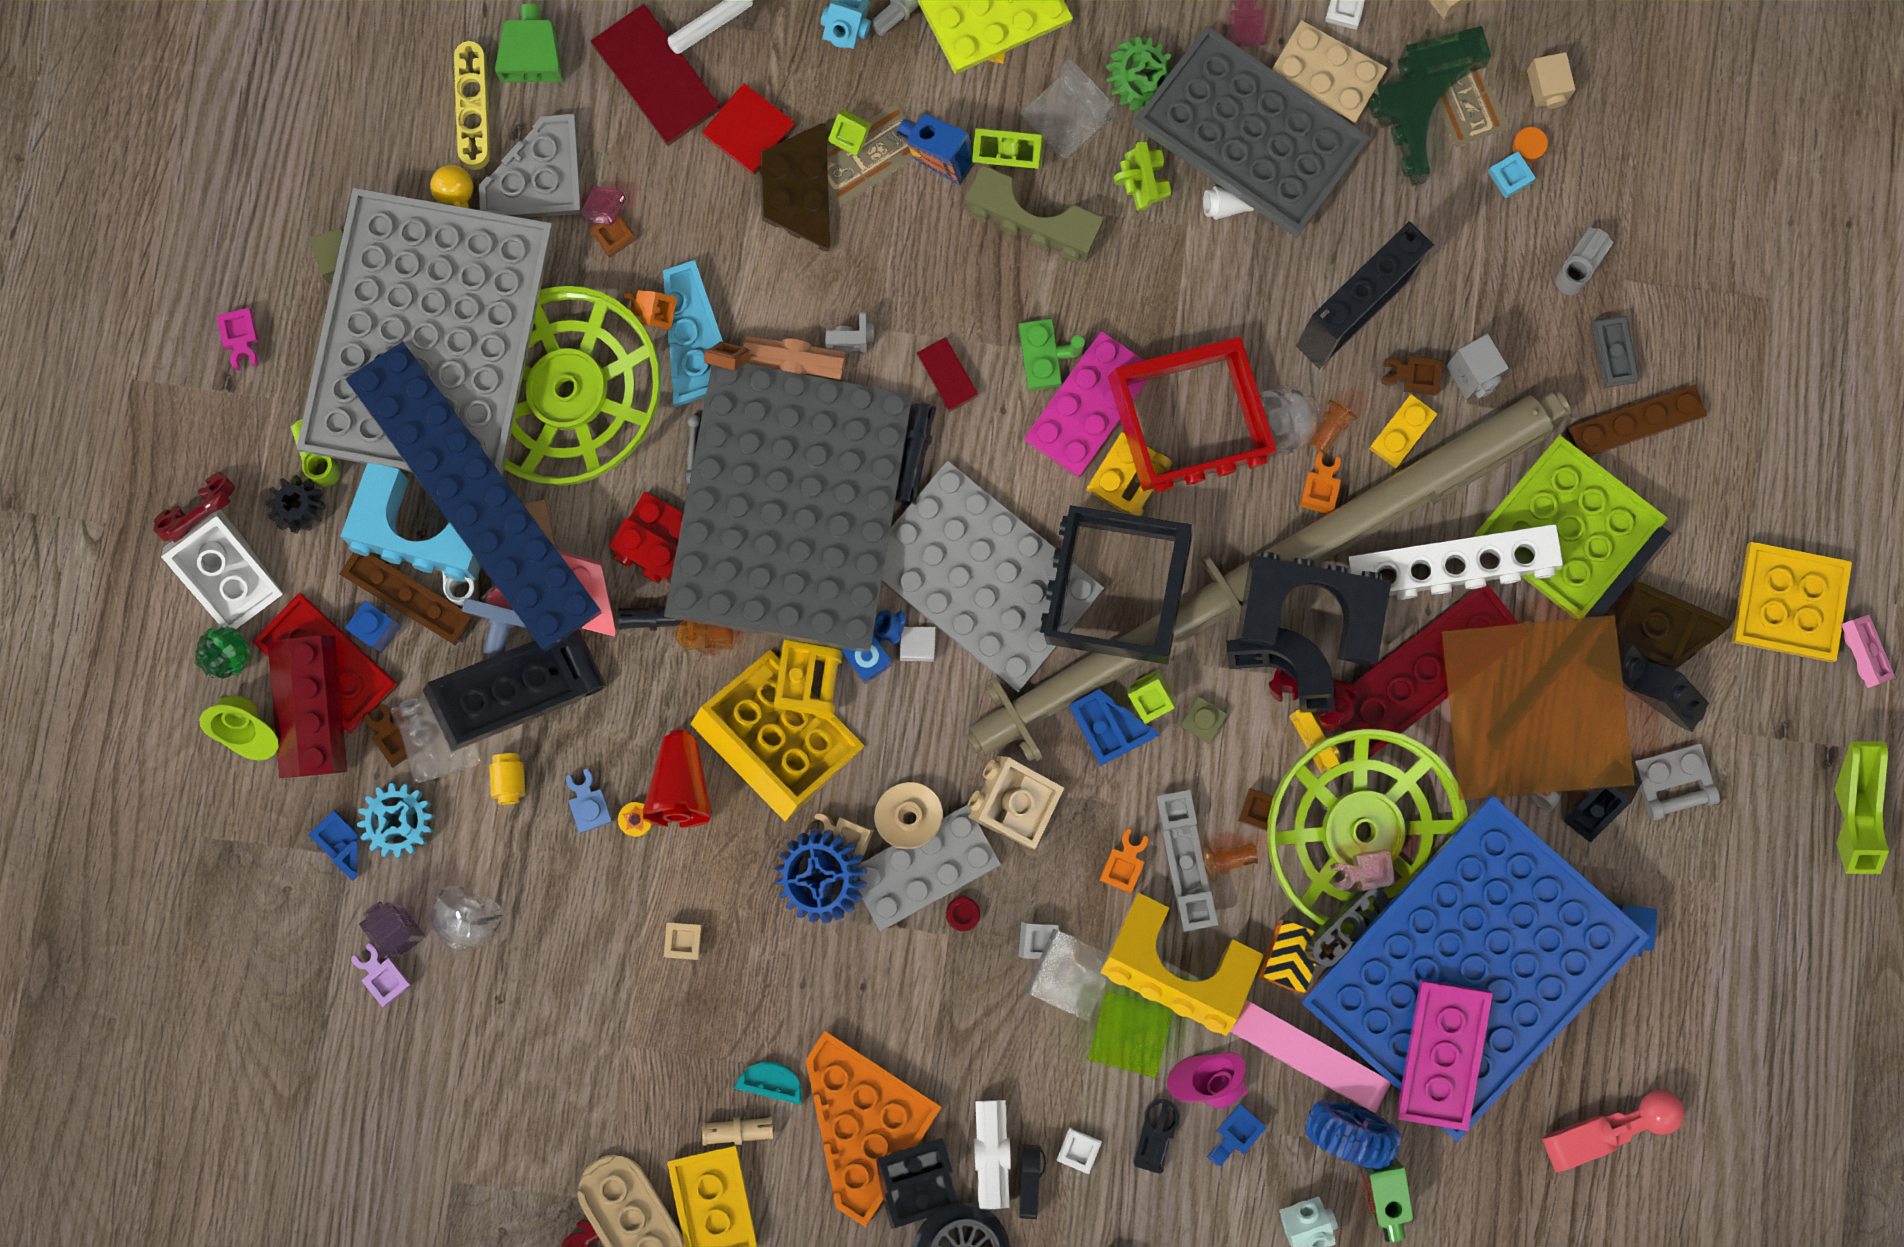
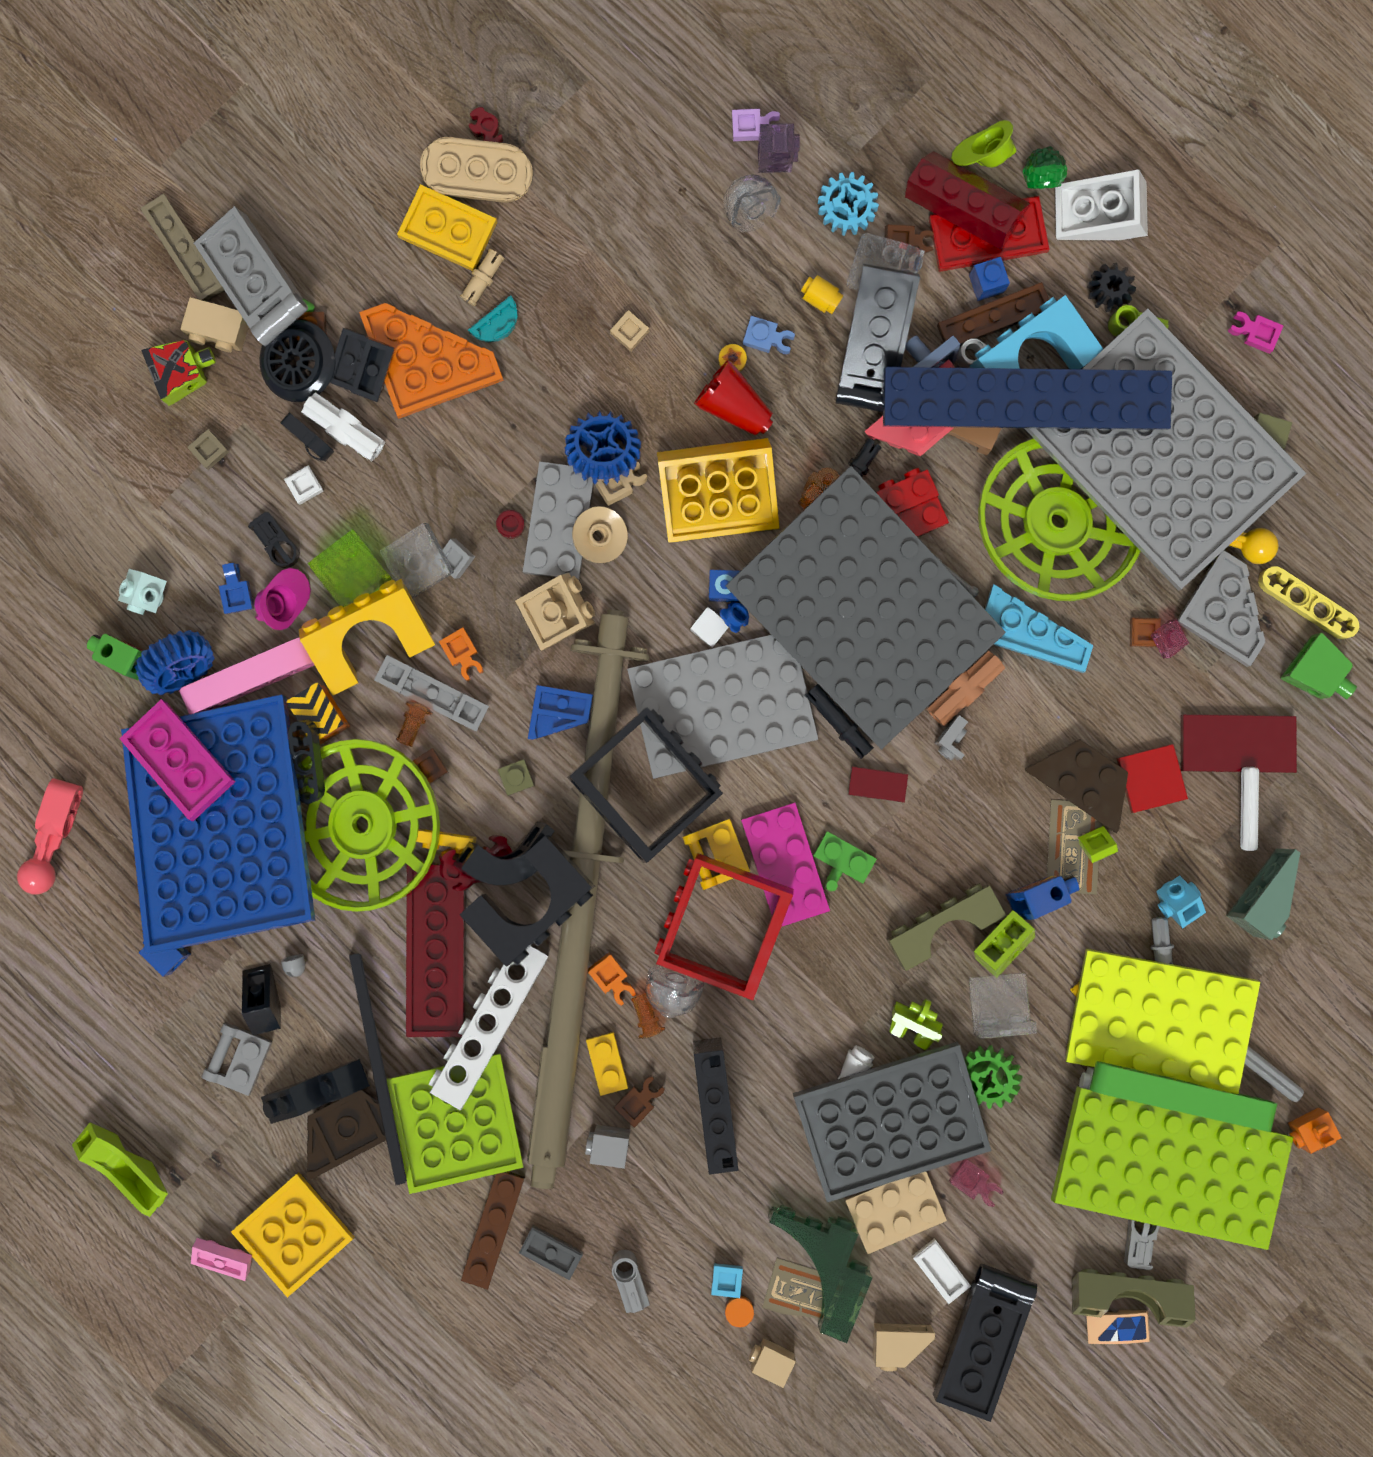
camera: 125 degrees right, 5 degrees up
dark red helmet [153,471,235,543] -> none
blue slope [308,810,358,881] -> none
orange piece [624,290,677,330] -> none
dark orange tile [704,341,750,370] -> none
yellow plate [773,639,843,719] -> none
lime brick [1128,669,1176,724] -> none
clear pink plate [1330,849,1395,891] -> none
clear orange piece [1442,615,1635,800] -> none

